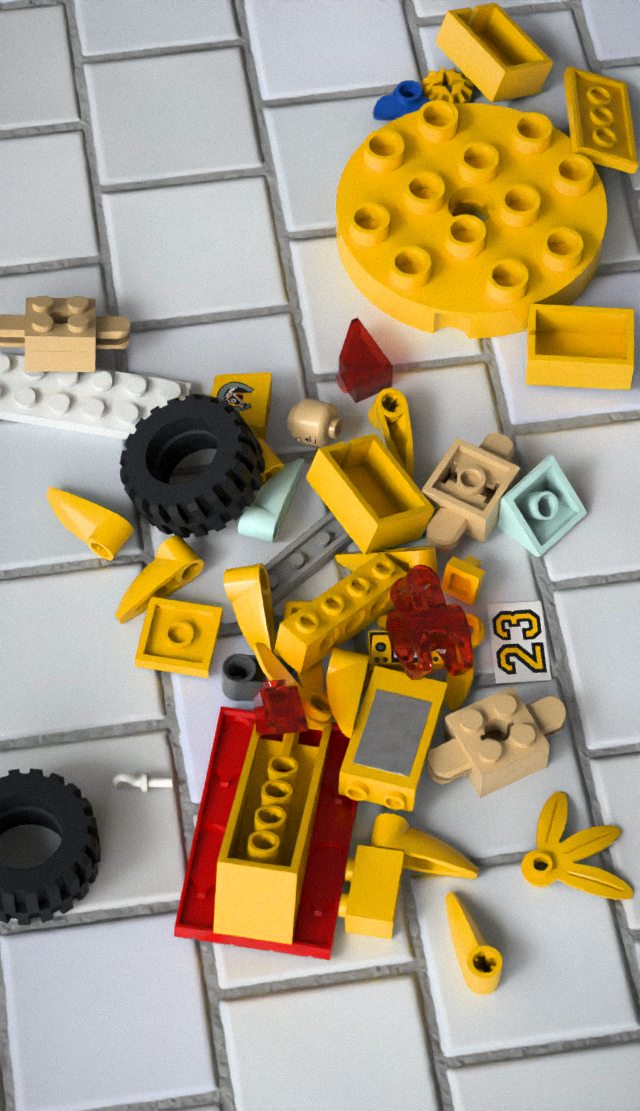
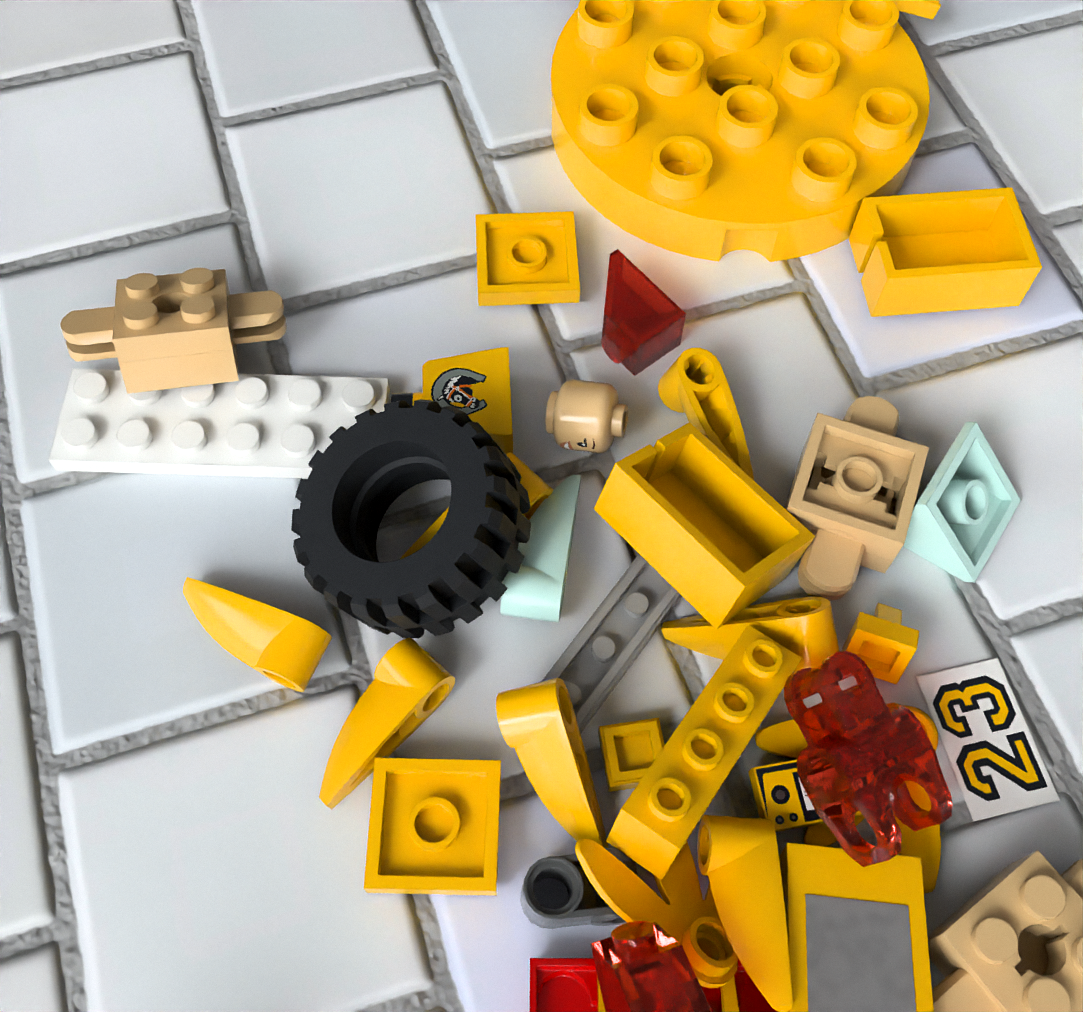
camera: 10 degrees left, 5 degrees up
none -> yellow plate [475,211,580,306]

